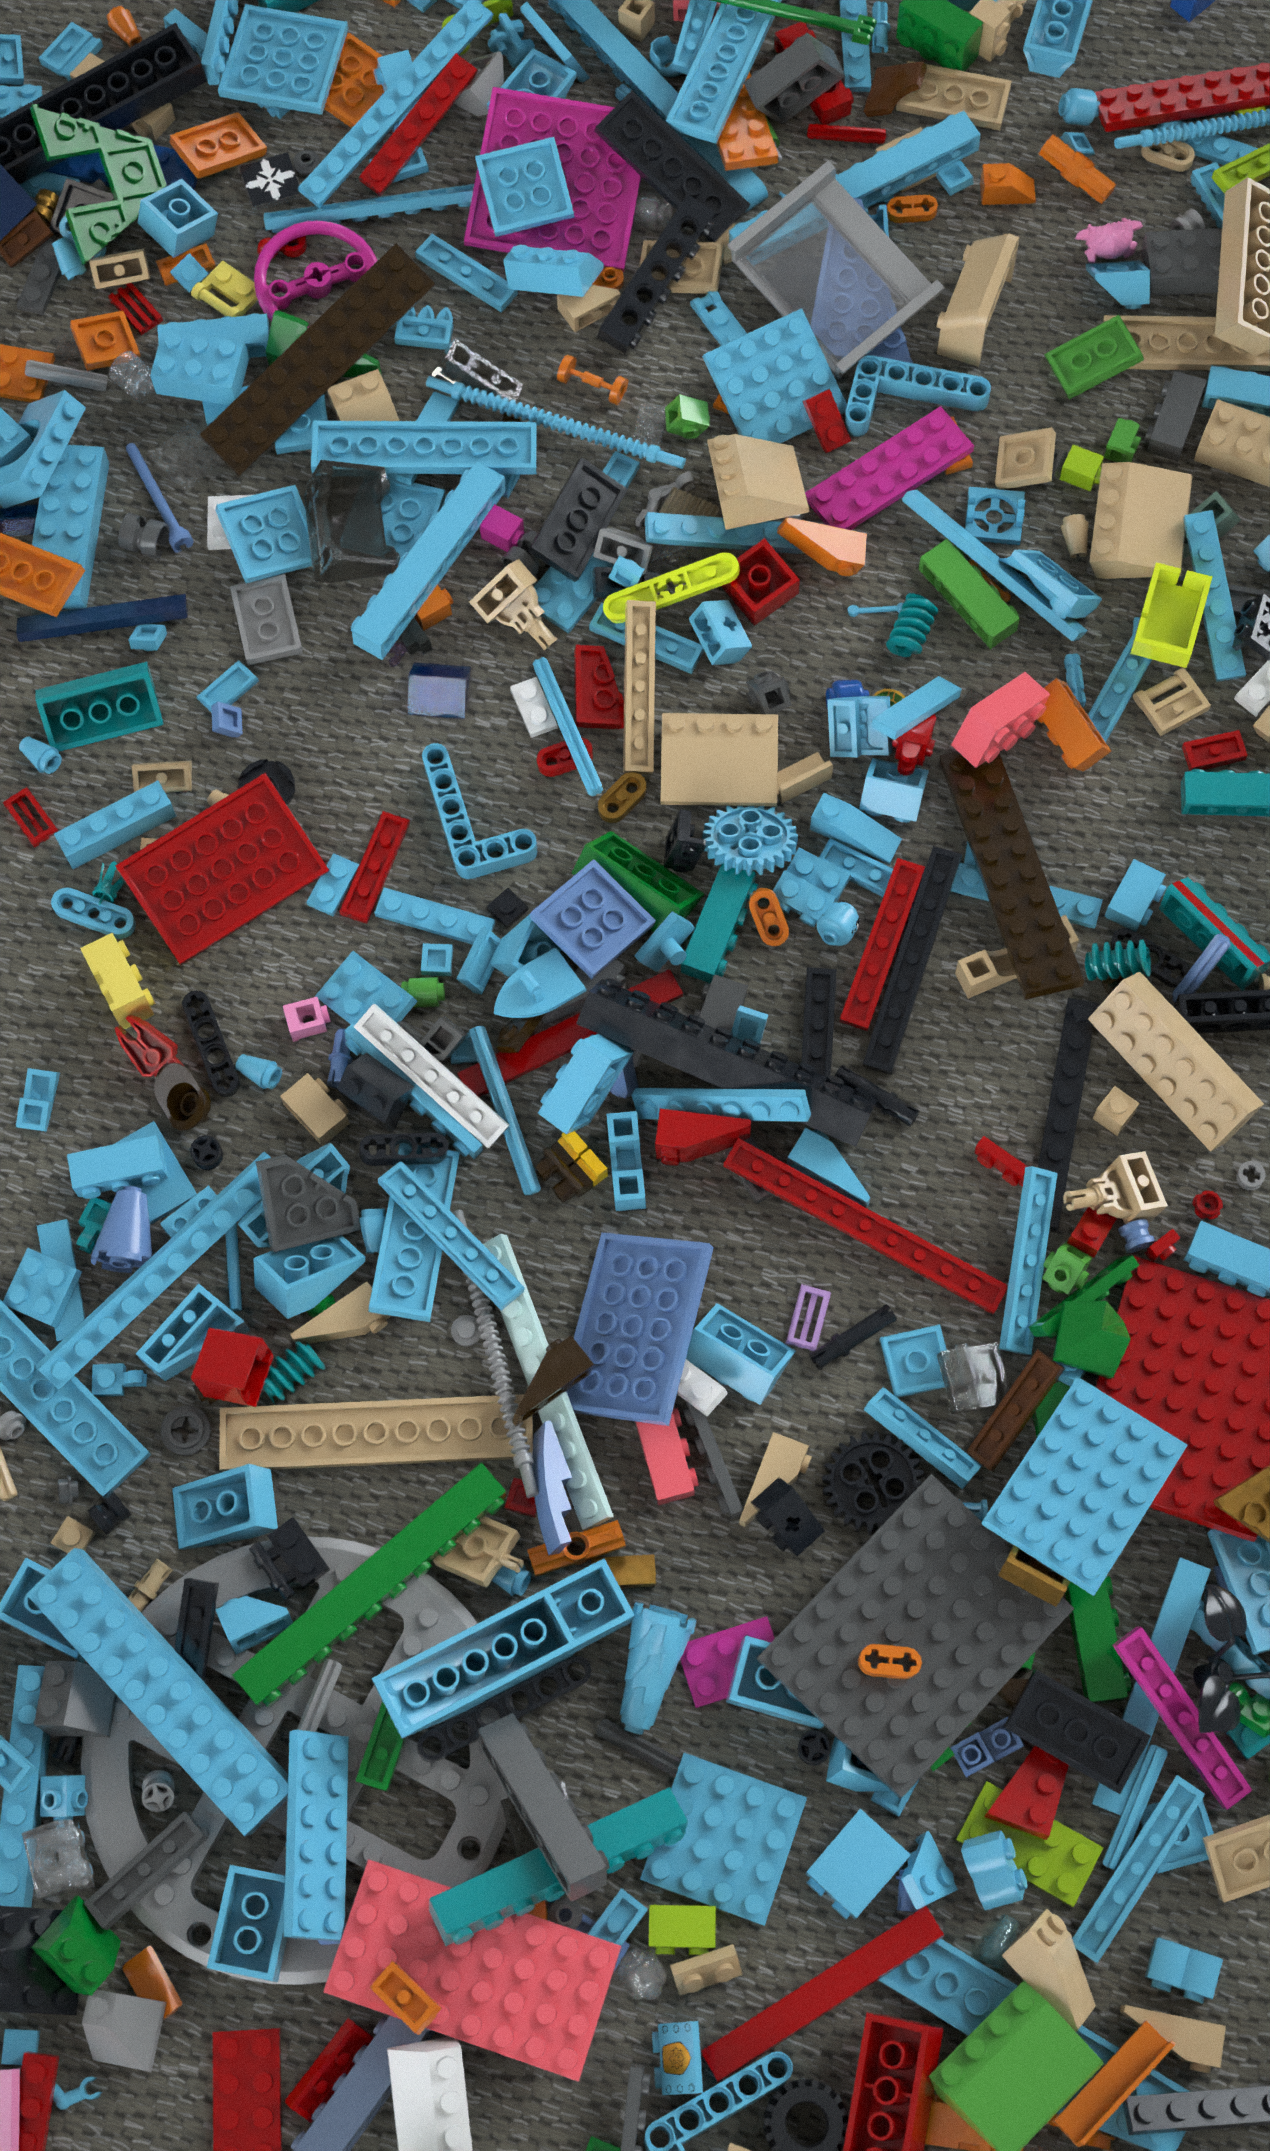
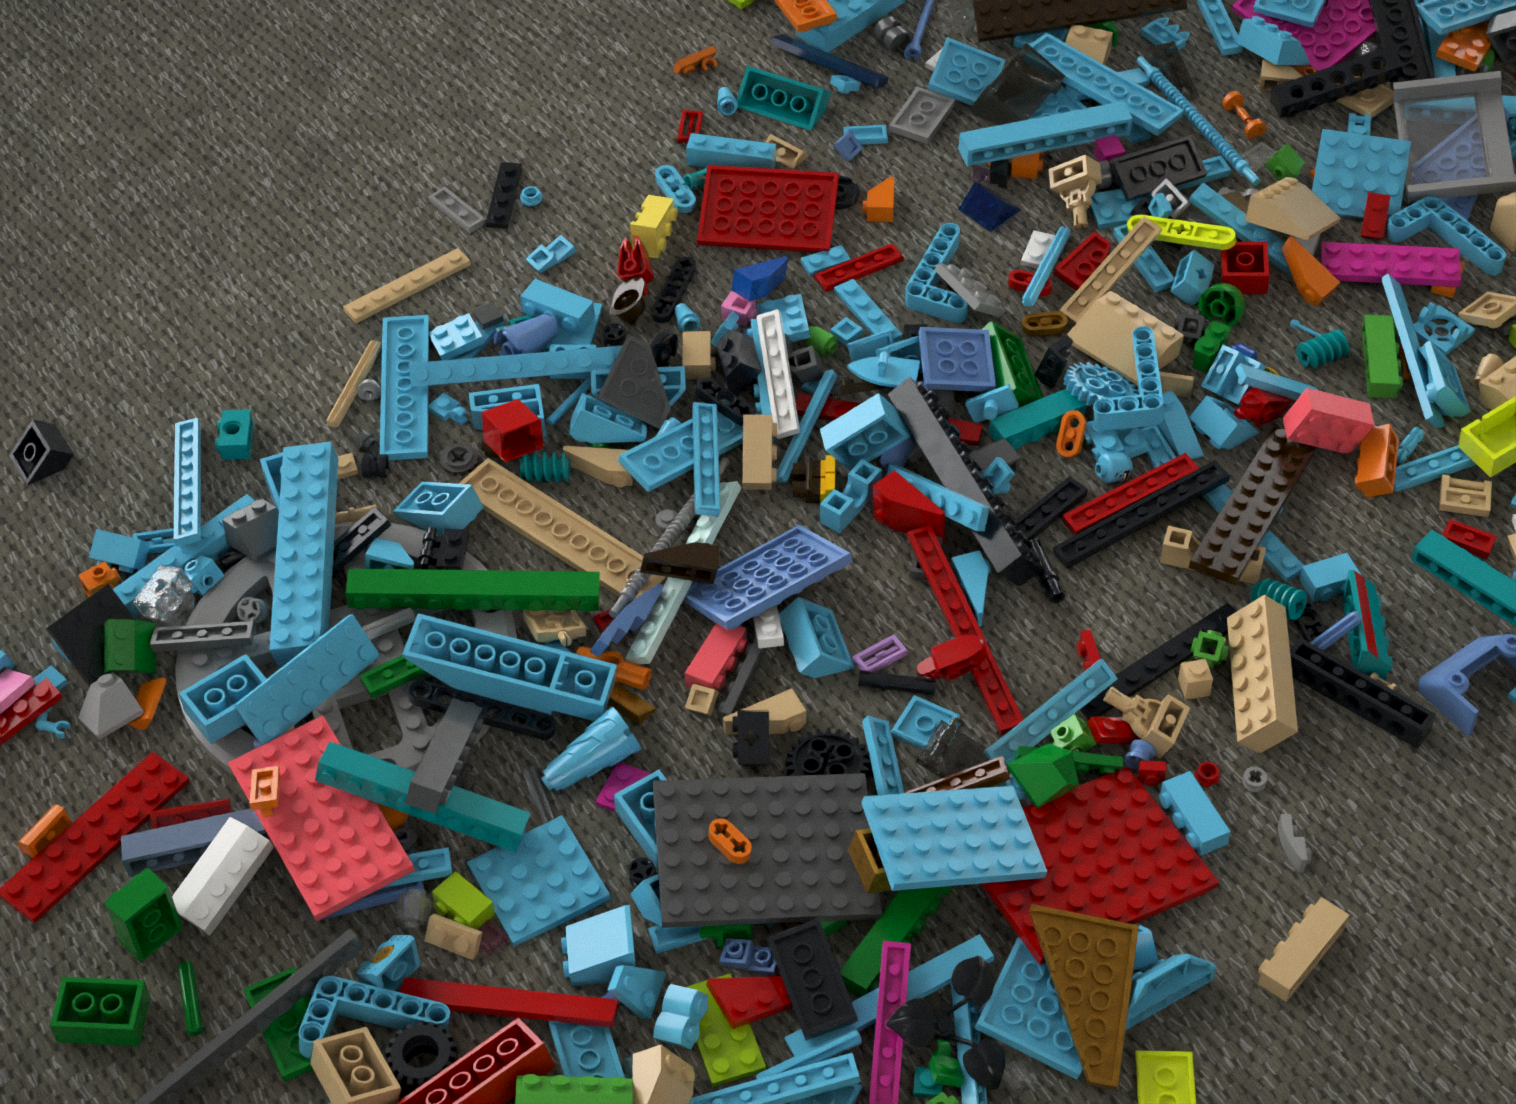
camera: 40 degrees right, 20 degrees down
none -> dark grey tile [472,302,504,330]
none -> clear pink tile [478,919,508,956]
none -> black tile [650,329,679,367]
none -> tan plate [685,684,719,716]
none -> medium azure plate [710,311,740,348]
none -> blue slope [731,256,788,301]
none -> tan brick [742,415,777,490]
none -> orange slope [862,177,894,222]
none -> red hinge [917,635,989,680]
none -> light grey plate [934,263,1006,317]
none -> medium azure beam [1093,326,1164,430]
none -> bright green brick [1191,630,1230,669]
none -> green brick [1192,321,1230,373]
none -> green cylinder [1198,283,1246,328]

